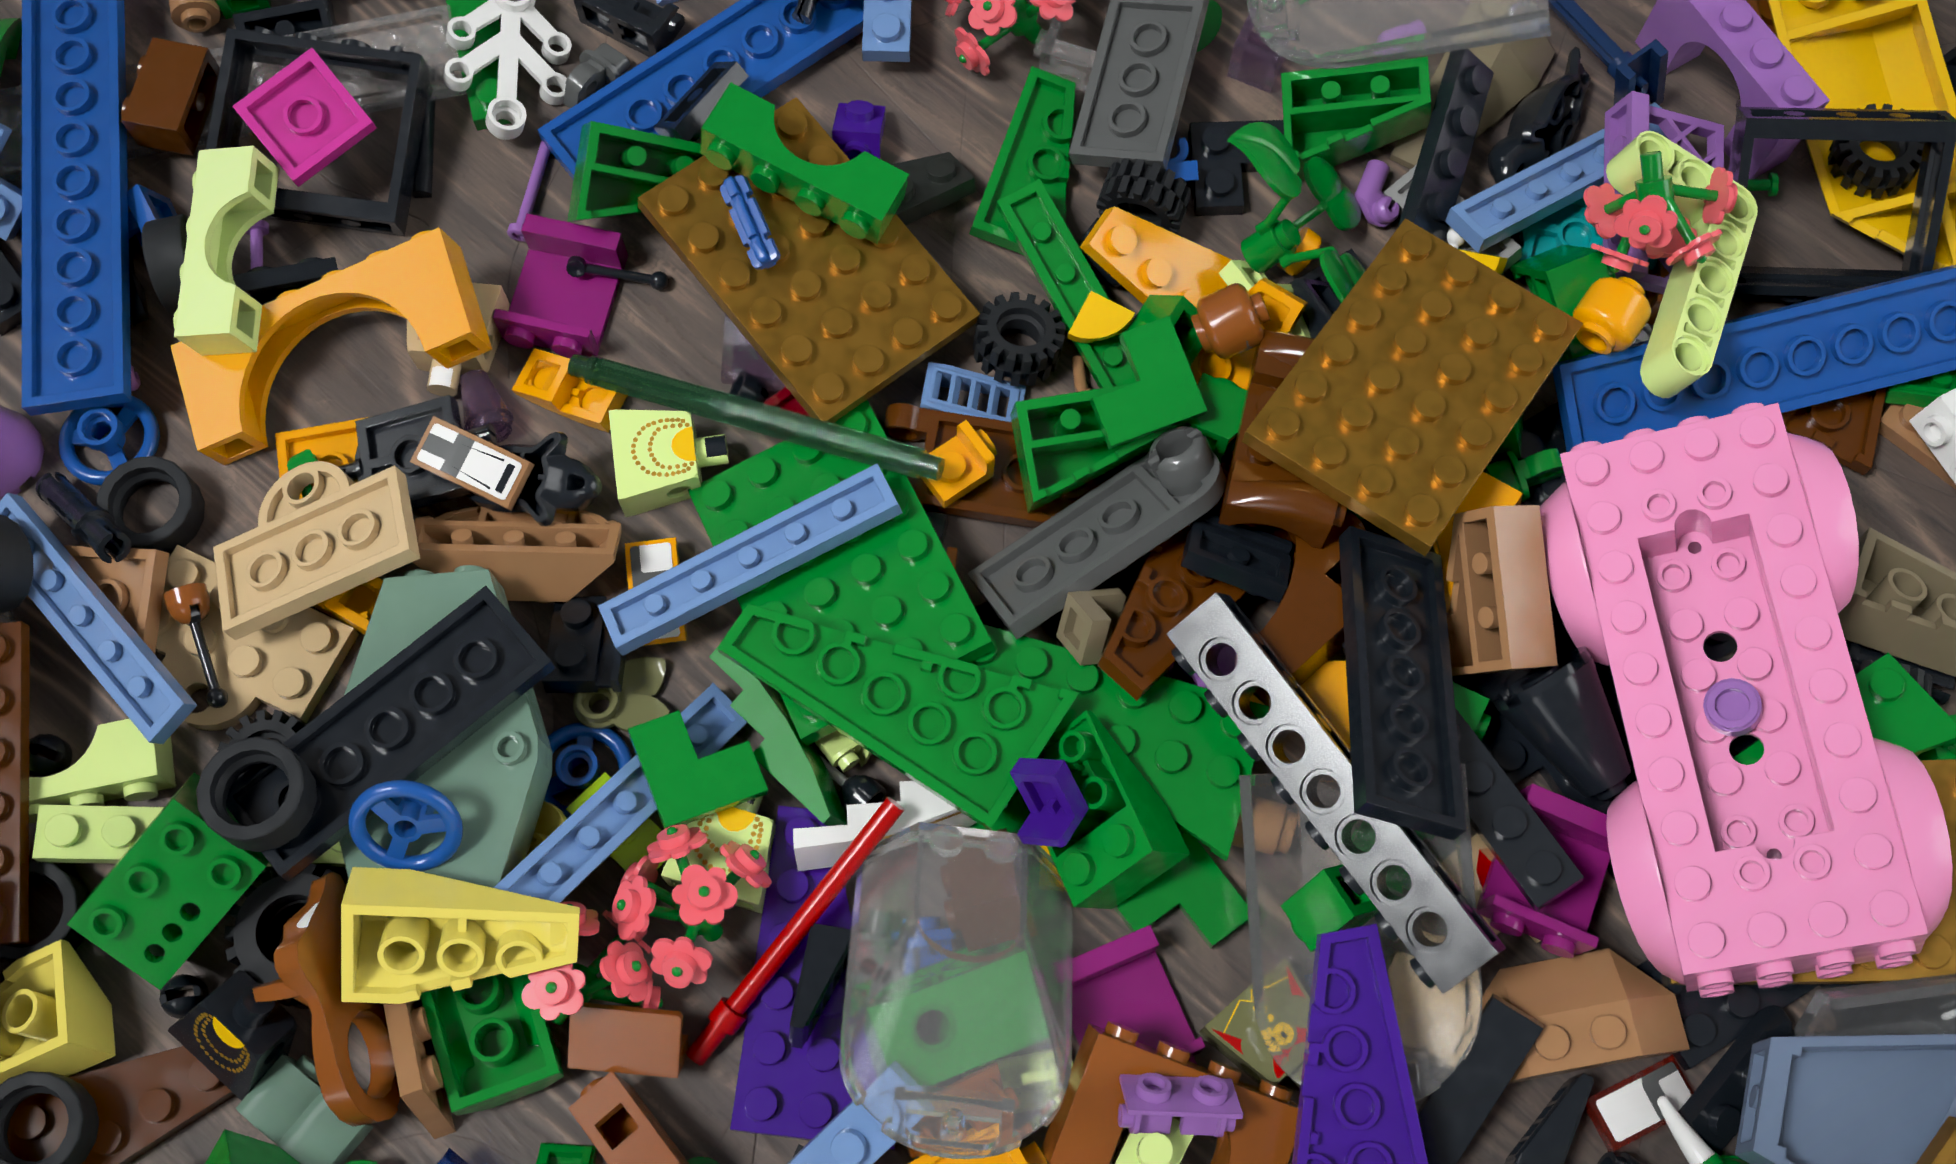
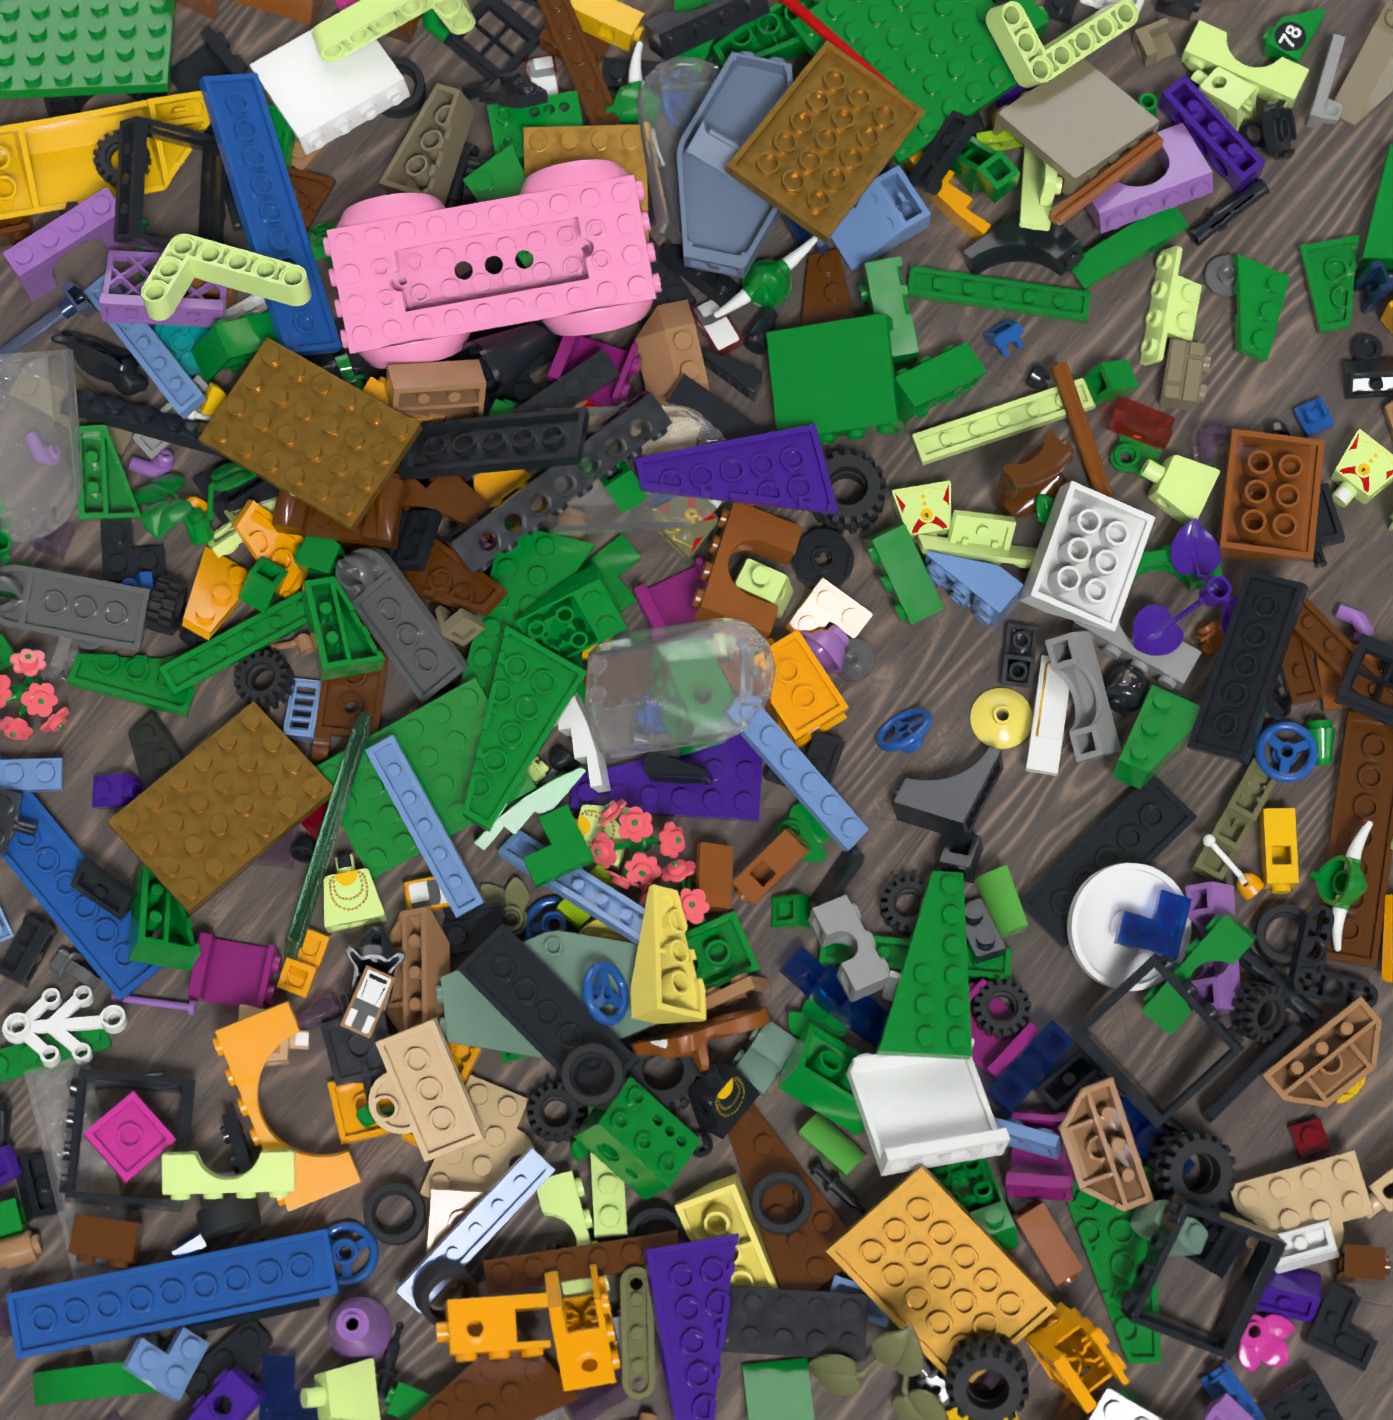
camera: 90 degrees left, 5 degrees up
black pin [35,472,131,563] -> none
hinge [163,583,228,708] -> none
black hinge [566,256,669,290] -> none
red bar [686,797,905,1066] -> none
green arch [700,82,909,244] -> none
blue axle [720,175,780,270] -> none
light orange bracket [915,420,997,508] -> none
dark purple bracket [1010,758,1089,847] -> none
yellow tile [1068,291,1135,343] -> none
green tile [1090,316,1208,450] -> none
medium lavender hinge [1118,1073,1243,1137] -> none
dark orange head [1191,283,1271,359] -> none
light orange head [1572,277,1651,354] -> none
coral plant [1583,151,1738,273] -> none
medium lavender tile [1703,678,1763,737] -> none

